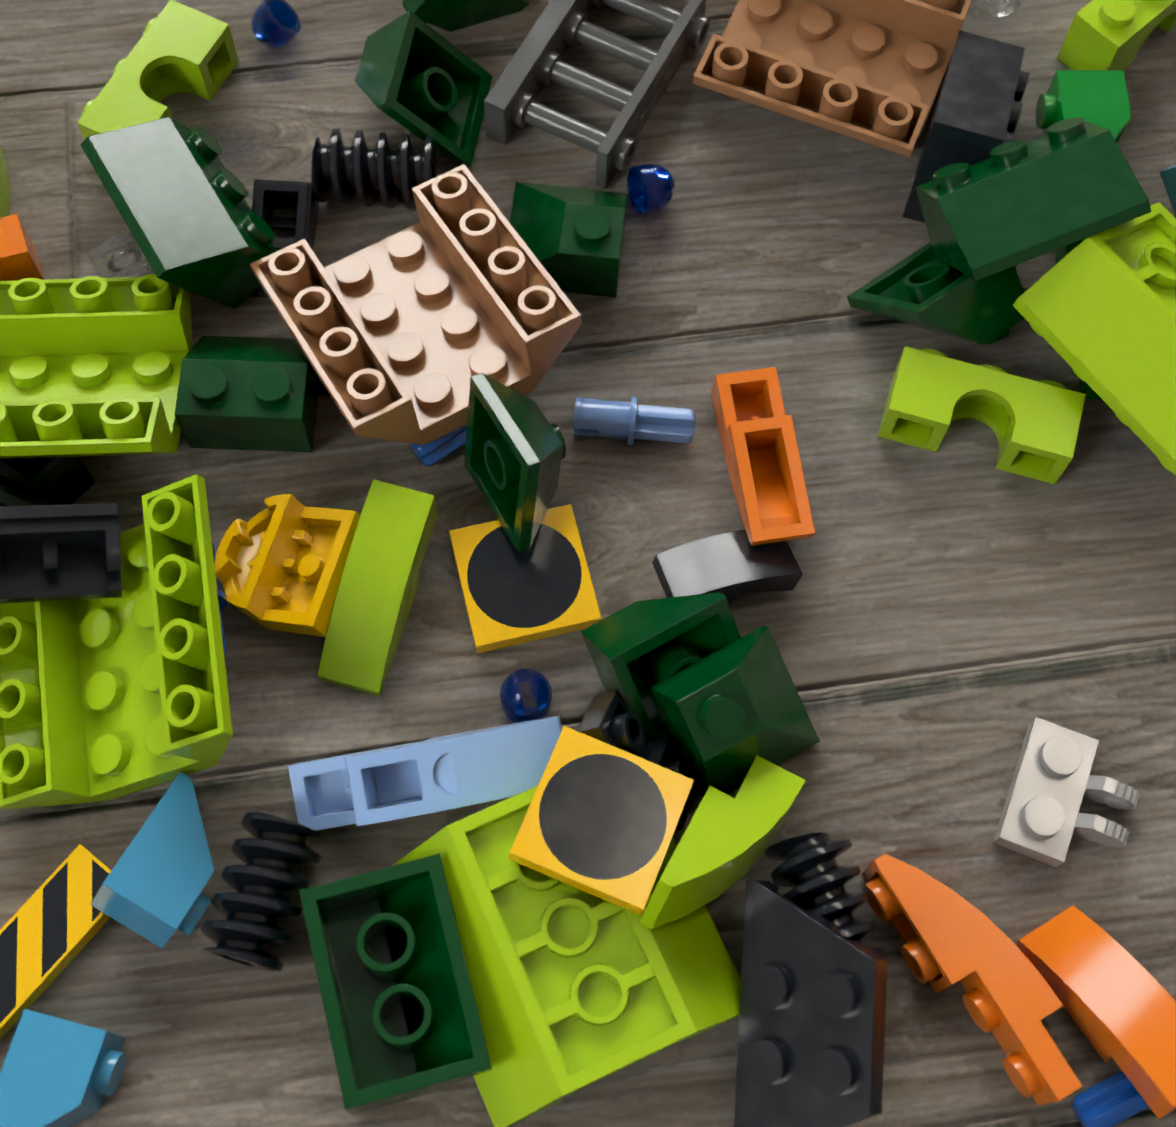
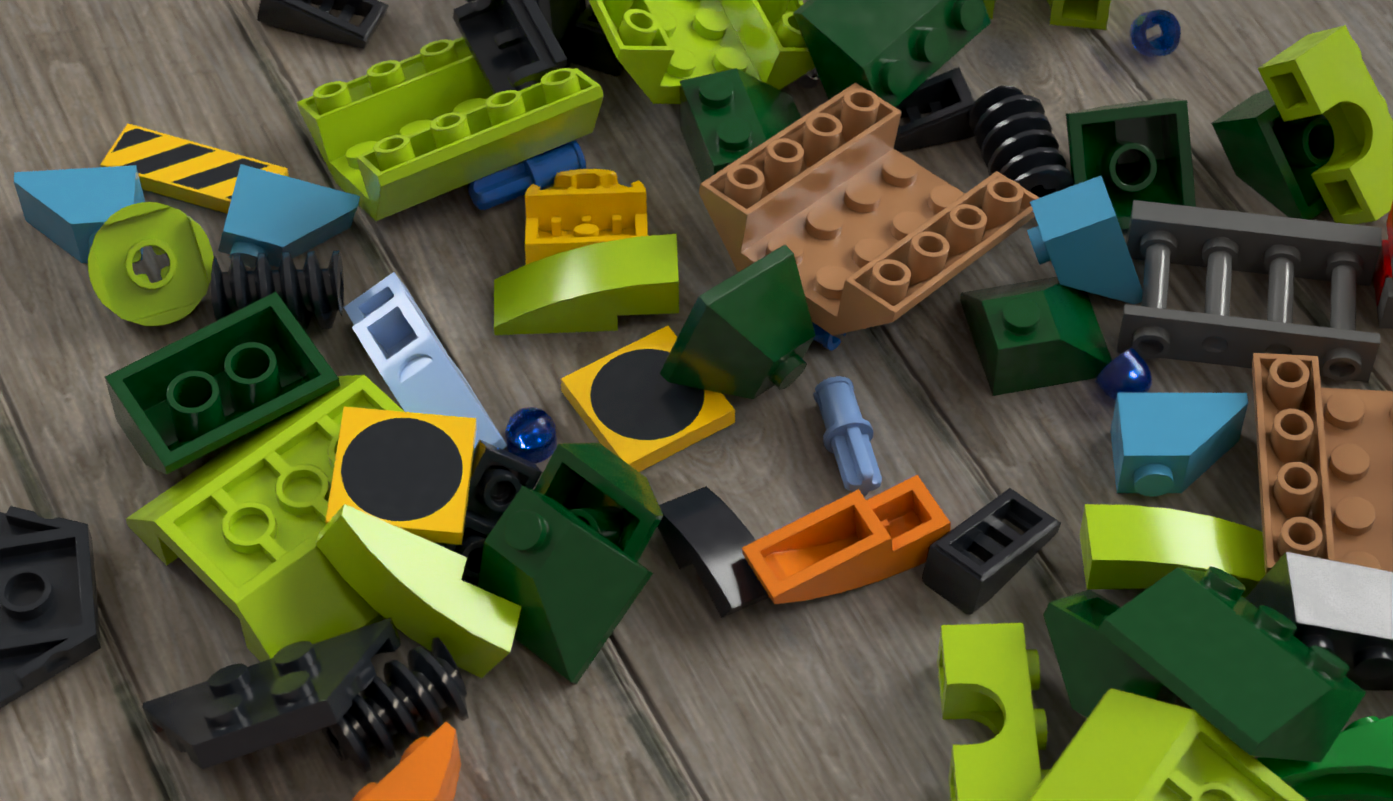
camera: 75 degrees right, 15 degrees down
none -> lime plate [88,202,214,326]
none -> black slope [922,488,1061,615]
none -> dark azure slope [1027,176,1143,305]
none -> lime slope [1079,504,1265,598]
none -> dark azure slope [1110,393,1248,497]

